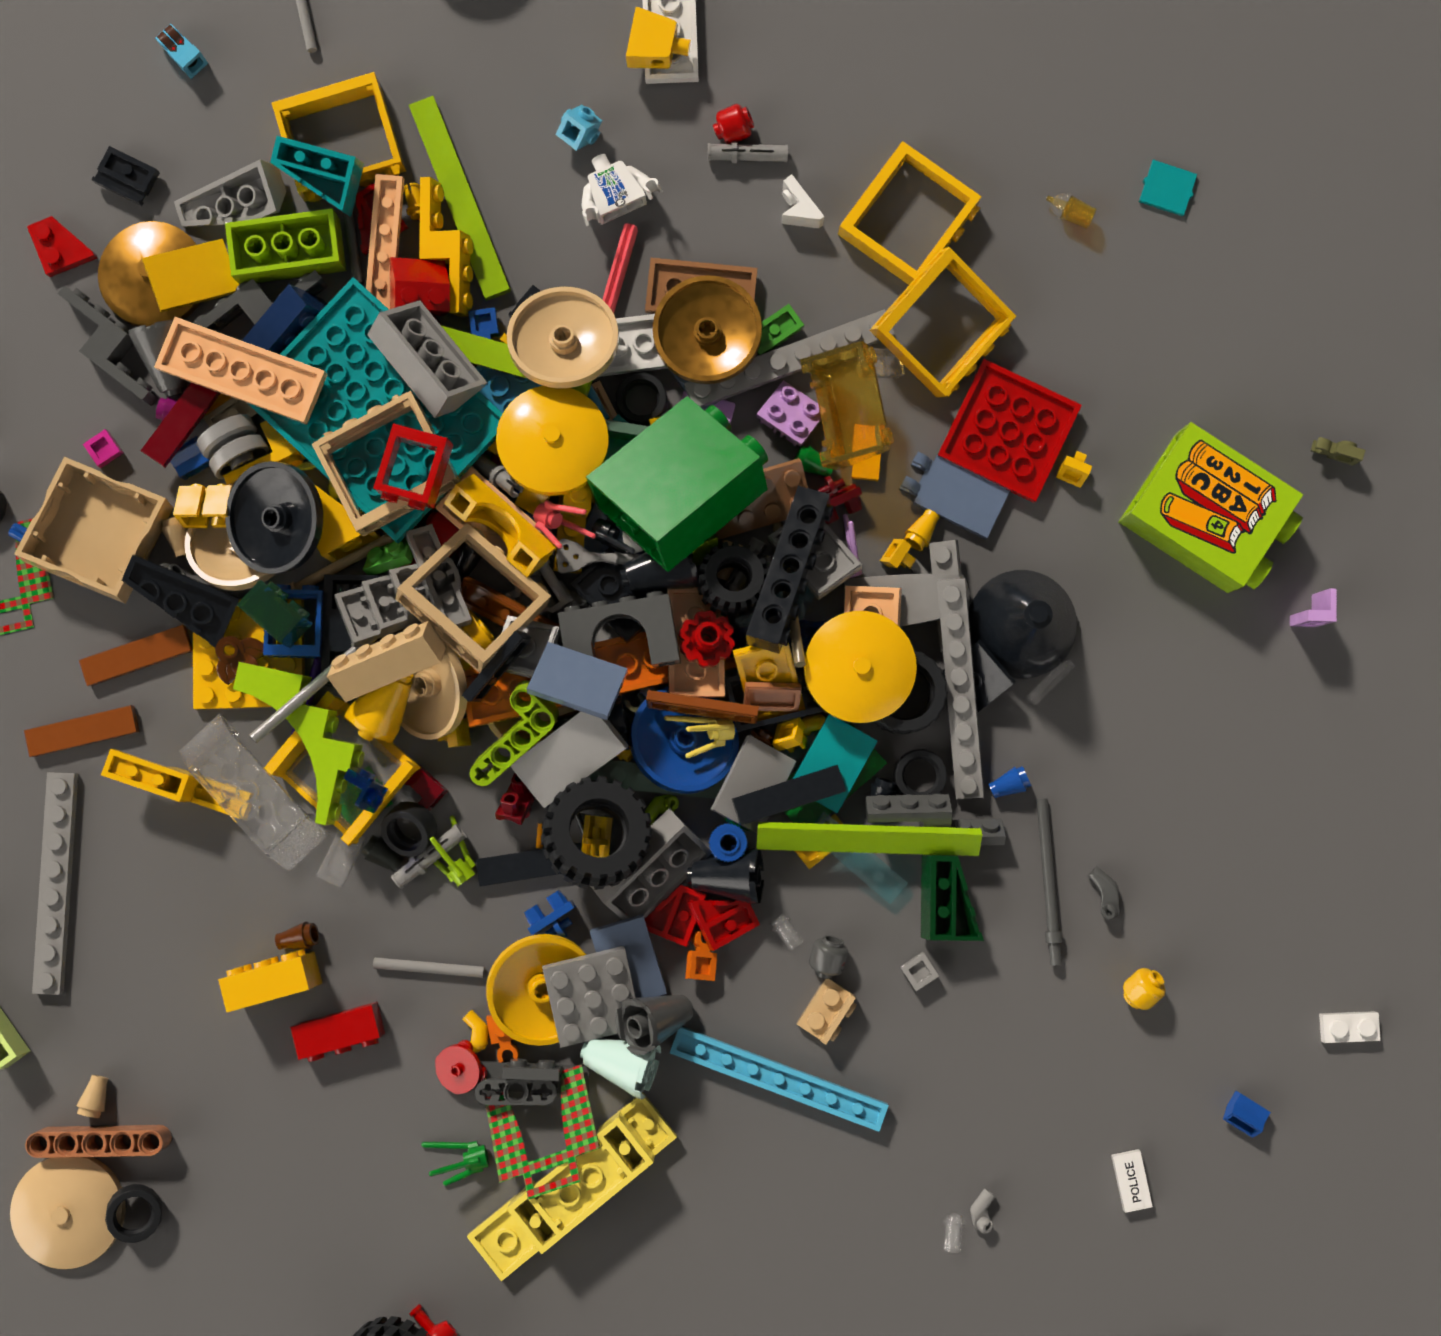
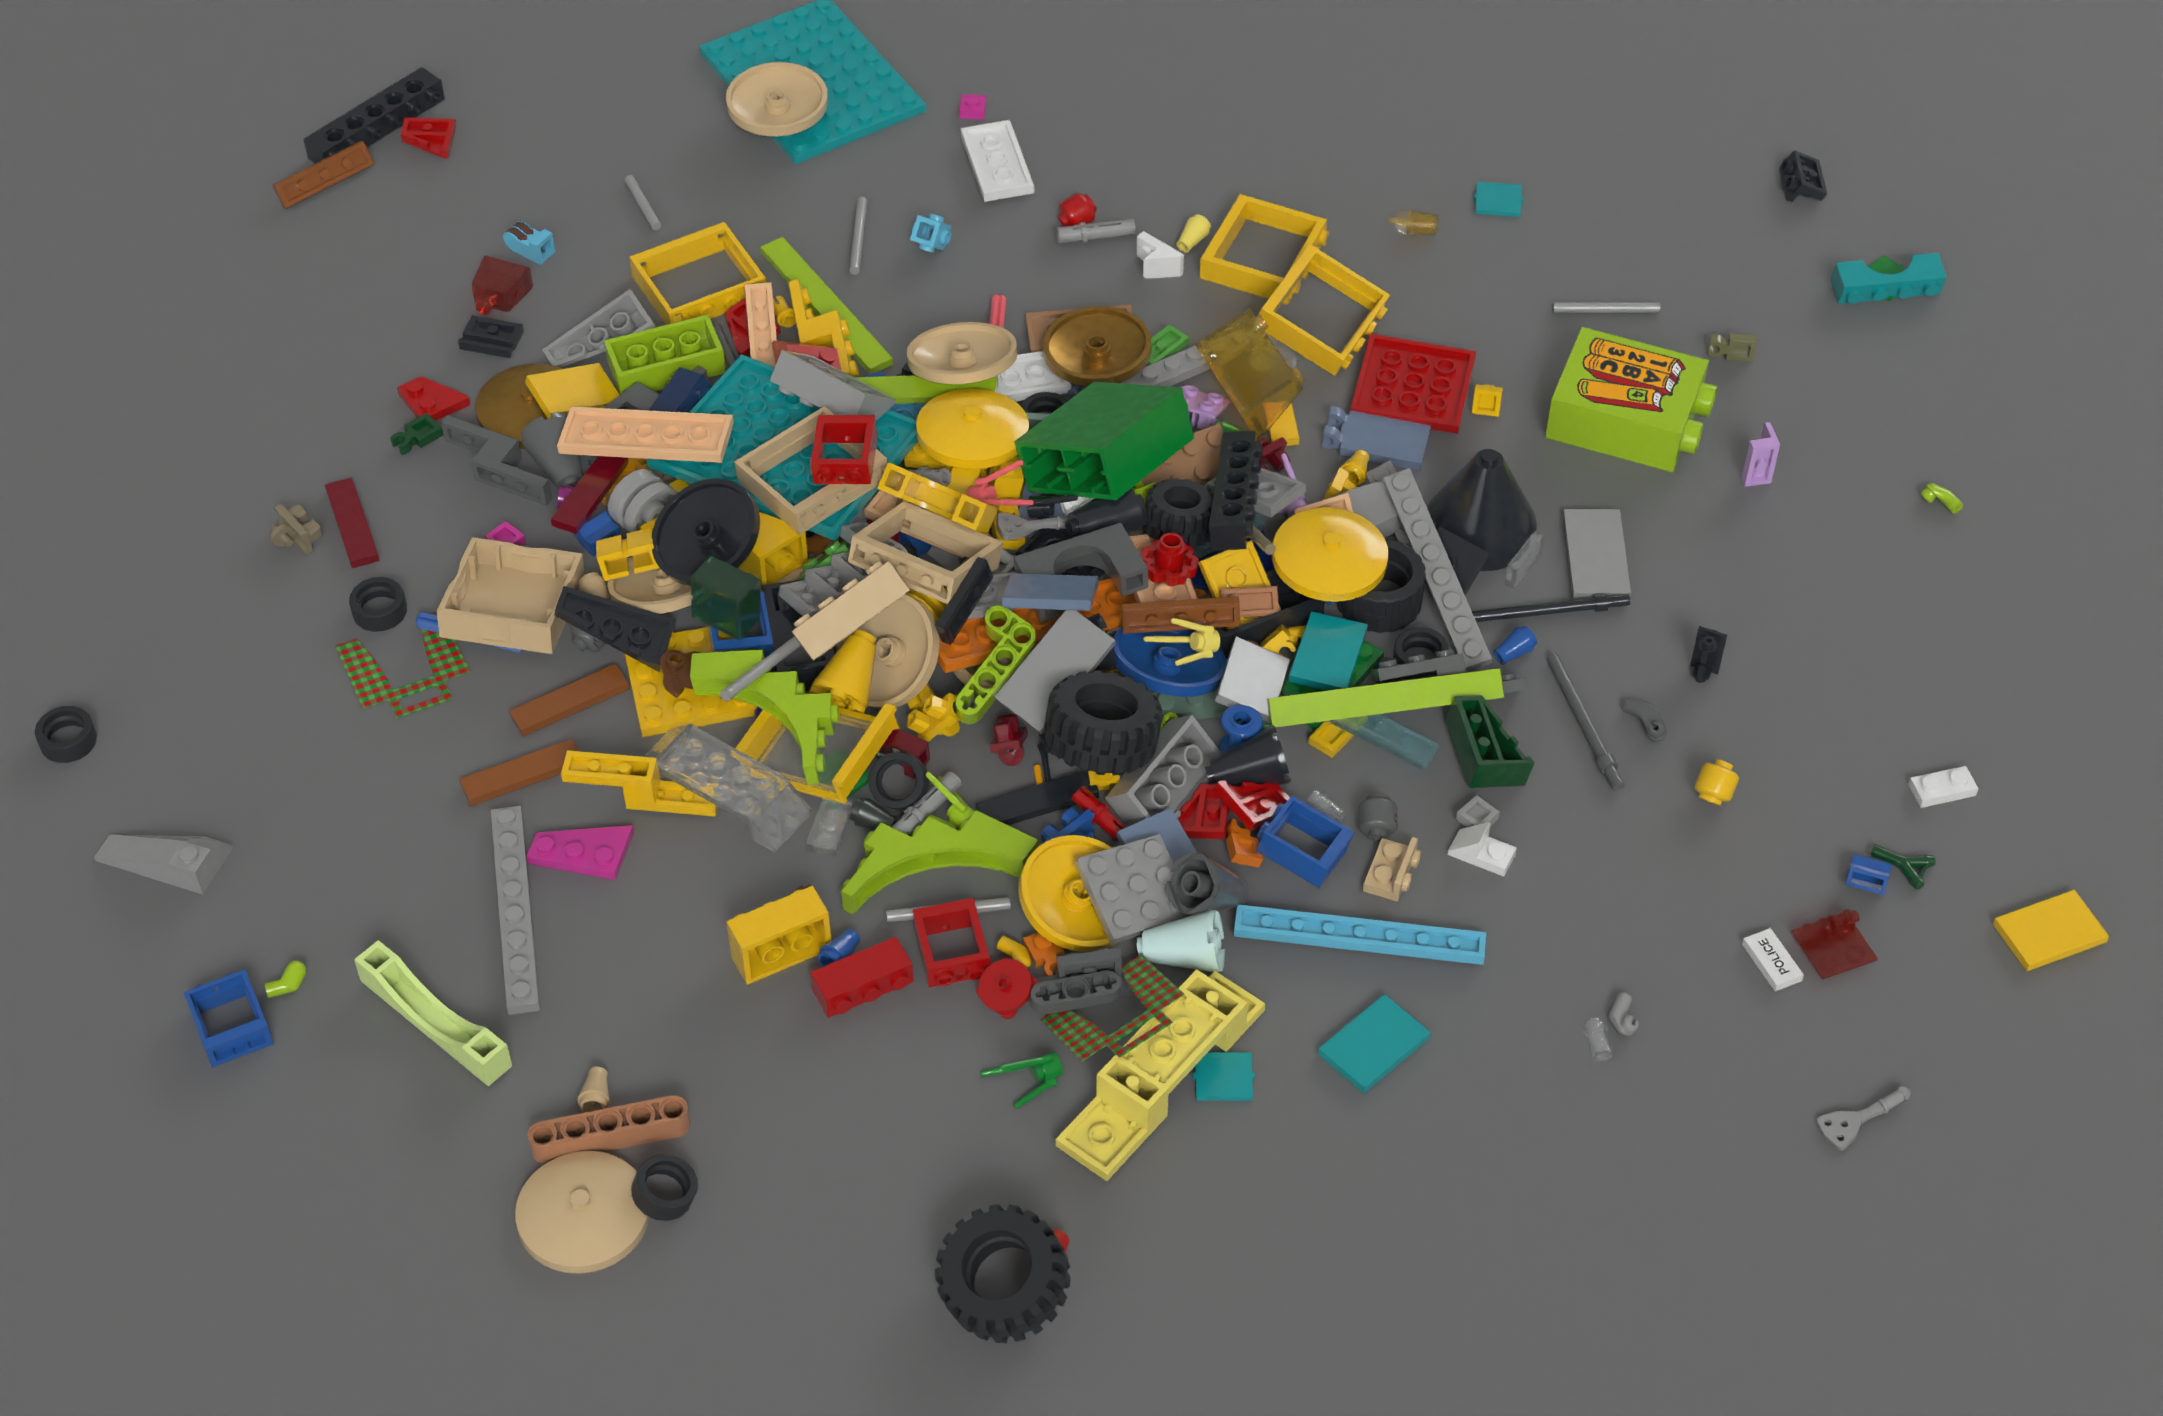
camera: 15 degrees left, 35 degrees down
teal wedge [270,136,364,217] -> none
clear blue bracket [343,768,388,813] -> none
white torso [581,154,663,226] -> none
yellow torso [626,7,691,69] -> none
black tile [731,765,846,826] -> none
none -> dark green plate [390,413,444,455]
none -> clear red torso [472,256,533,315]
none -> dark pink wing [526,825,634,880]
none -> blue cone [818,929,860,967]
none -> lime arch [840,810,1039,915]
none -> light grey bar [849,197,867,275]
none -> yellow hips [907,693,960,742]
none -> red window [912,898,990,988]
none -> red pin [1071,786,1127,841]
none -> light yellow cone [1176,214,1211,253]
none -> teal piece [1192,1052,1255,1101]
none -> blue window [1256,796,1355,888]
none -> teal tile [1318,994,1431,1094]
none -> white slope [1447,822,1517,877]
none -> black bar [1472,594,1630,622]
none -> light grey bar [1553,302,1660,313]
none -> light grey tile [1563,509,1631,600]
none -> black hinge [1690,626,1728,683]
none -> clear red hinge [1791,909,1878,980]
none -> dark green piece [1870,844,1936,890]
none -> yellow tile [1993,890,2109,972]

